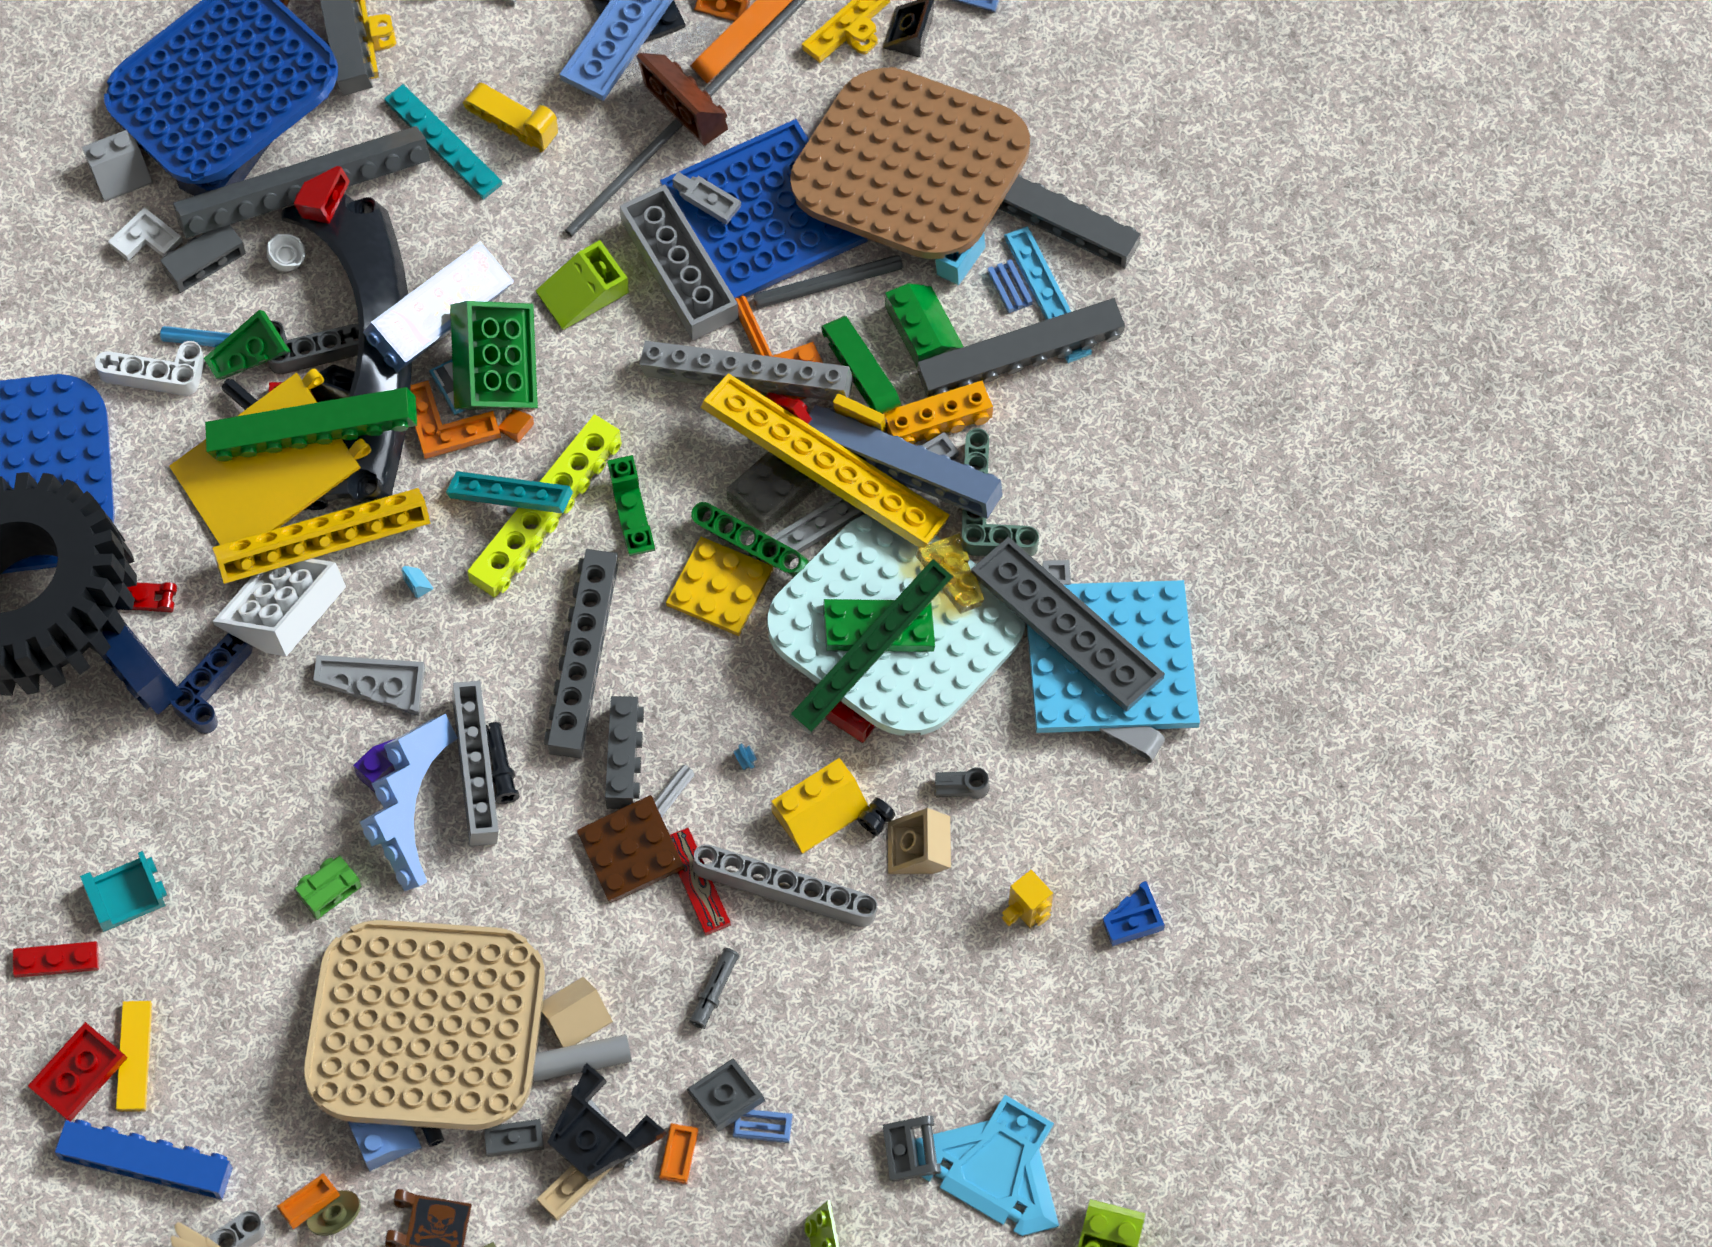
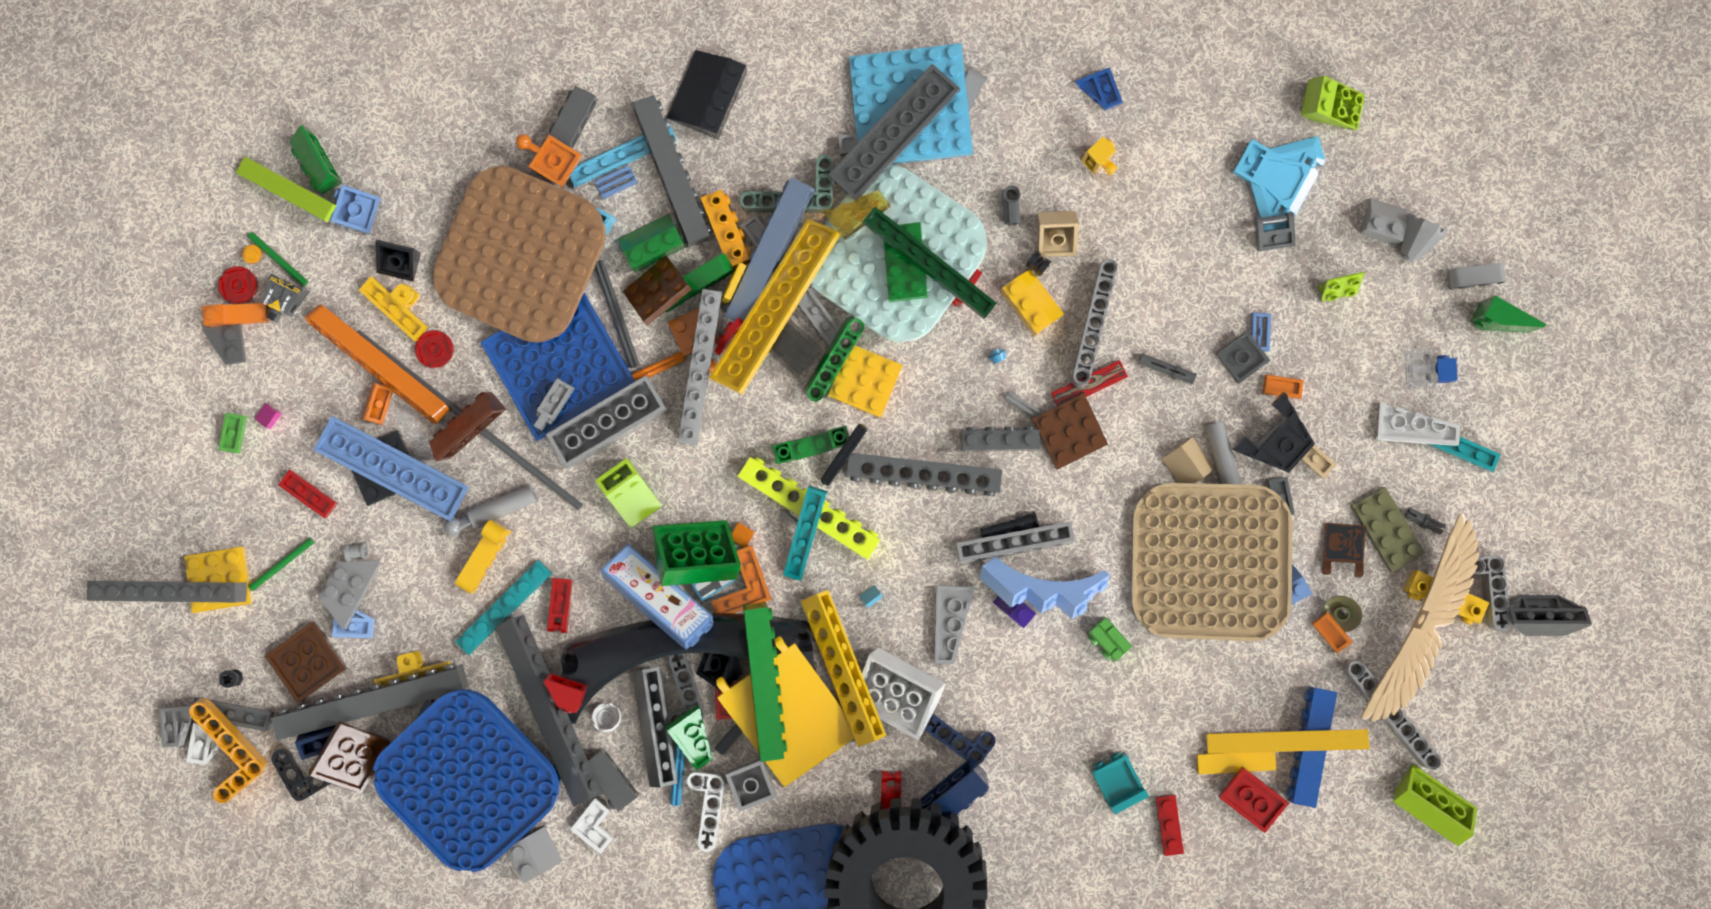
camera: 95 degrees left, 20 degrees up
none -> red tile [415,330,454,369]
none -> light grey piece [444,484,538,536]
none -> orange plate [516,134,583,188]
none -> red plate [547,578,573,634]
none -> reddish brown plate [622,255,692,326]
none -> dark grey brick [632,667,678,788]
none -> black slope [667,50,748,140]
none -> light grey brick [725,759,777,812]
none -> black axle [821,423,867,486]
none -> yellow tile [1206,729,1370,754]

